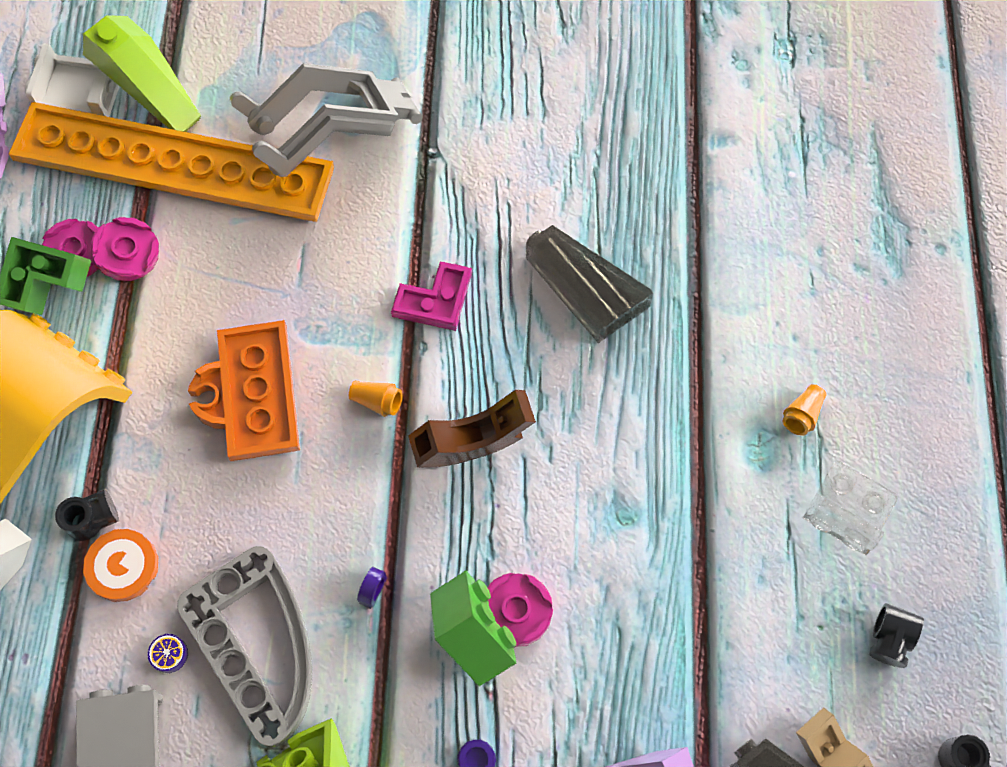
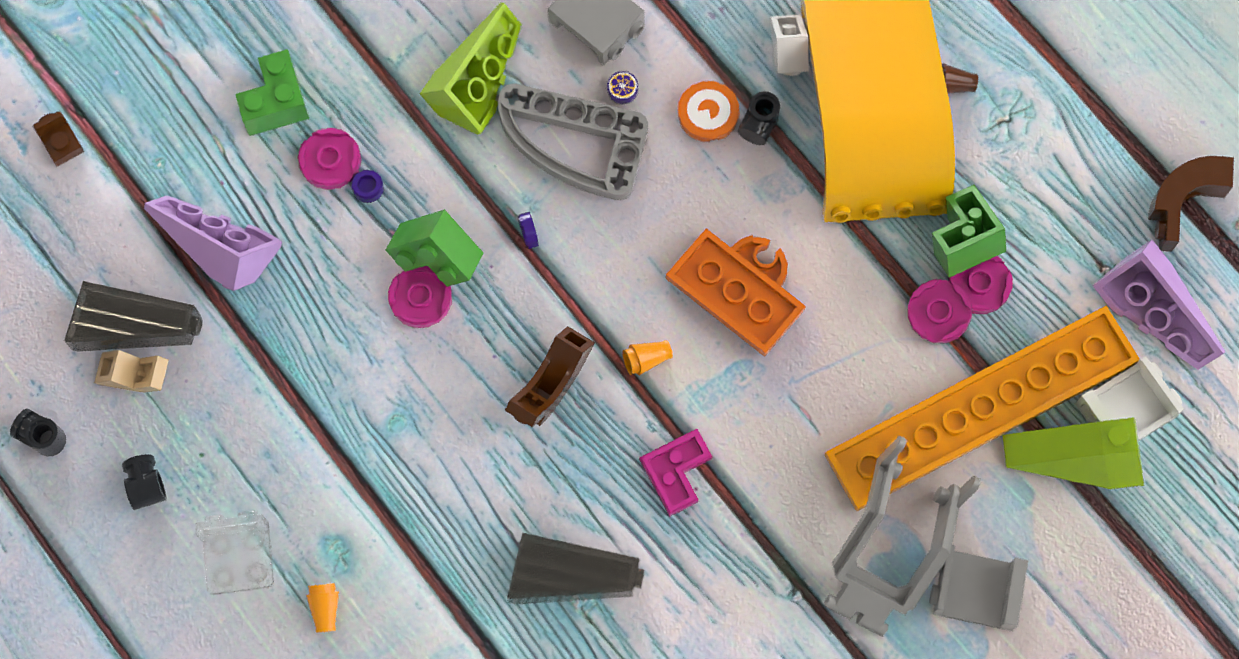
camera: 140 degrees right, 5 degrees up
none -> light grey panel [929,545,1028,631]

